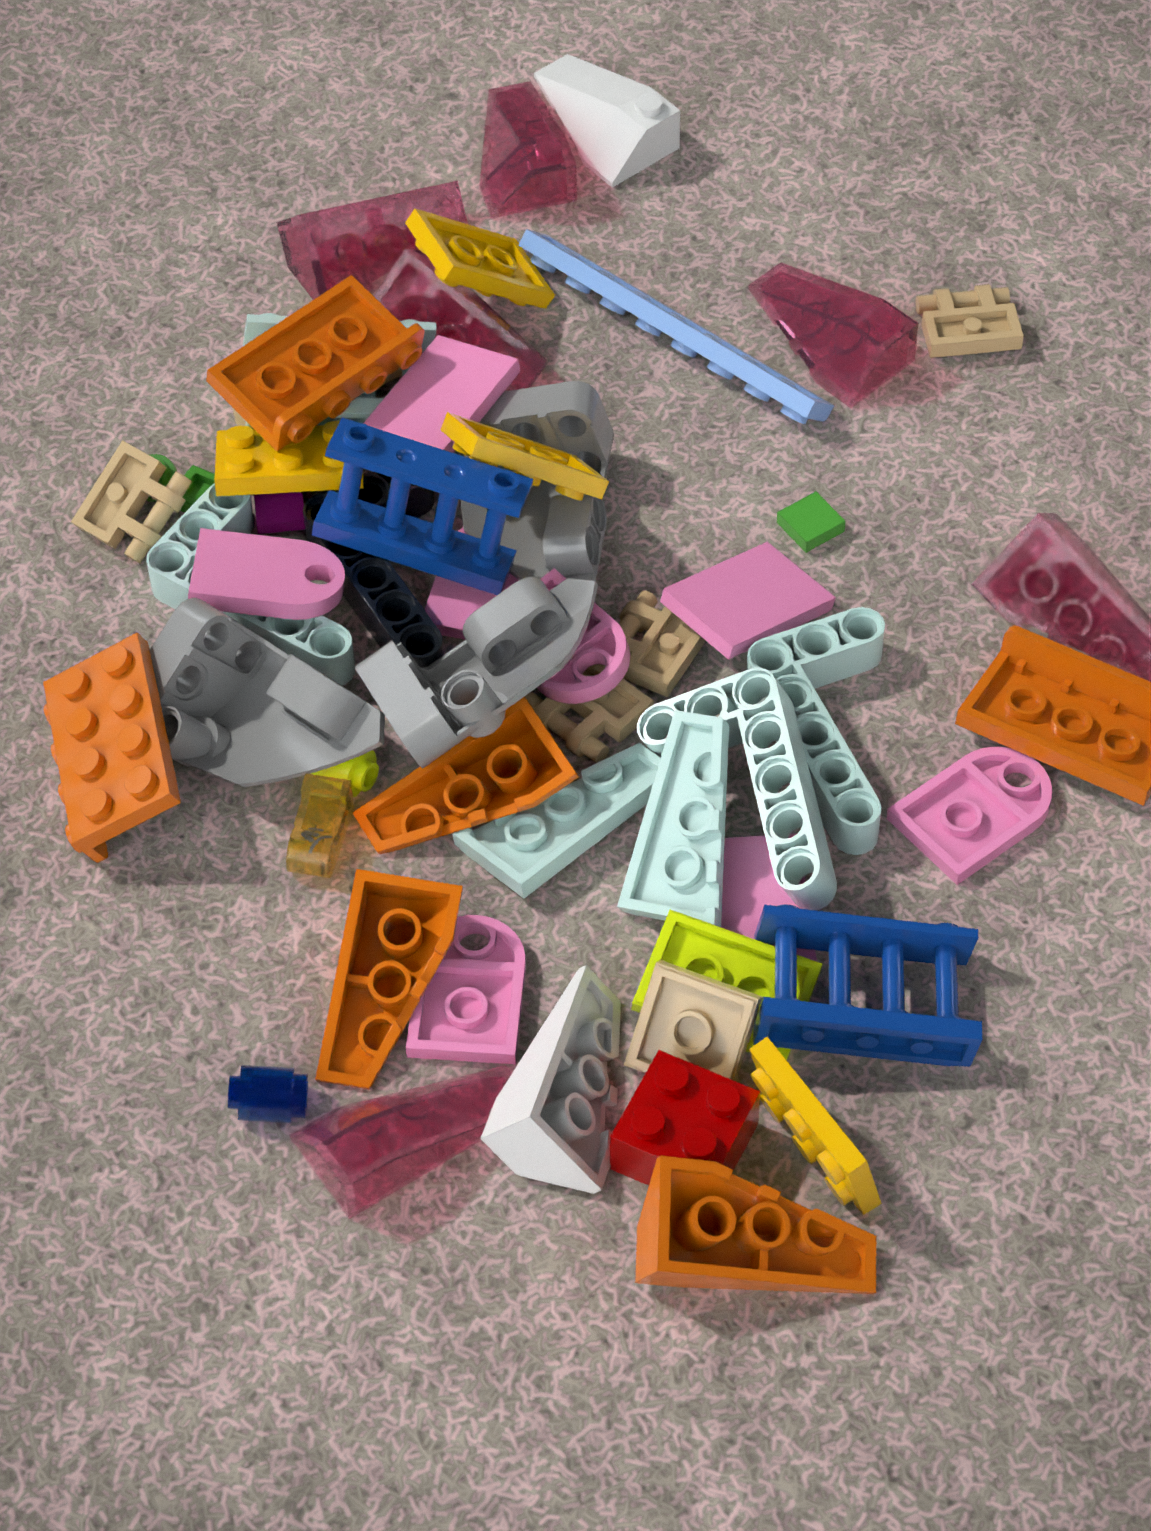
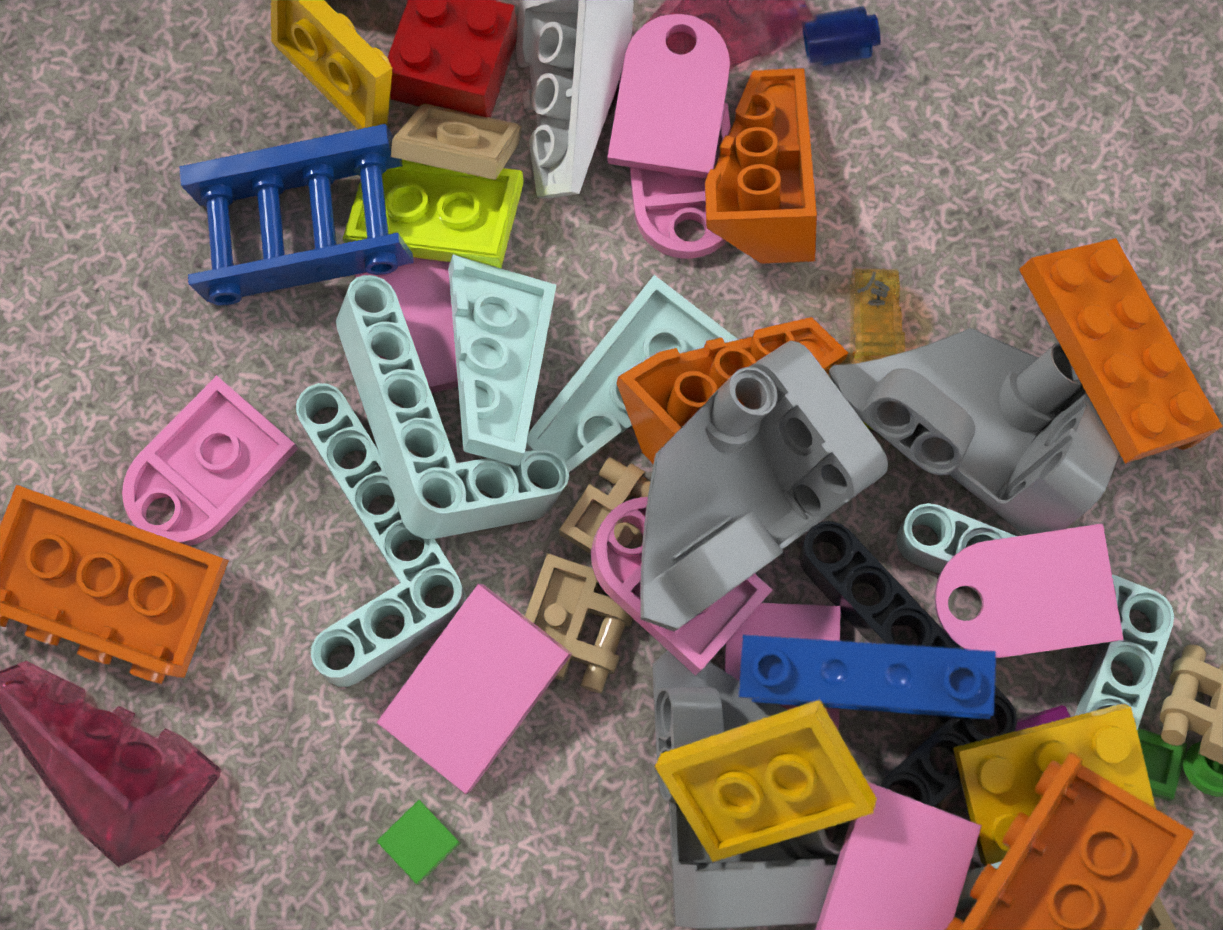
camera: 170 degrees right, 20 degrees up
none -> bright pink tile [607,14,730,179]

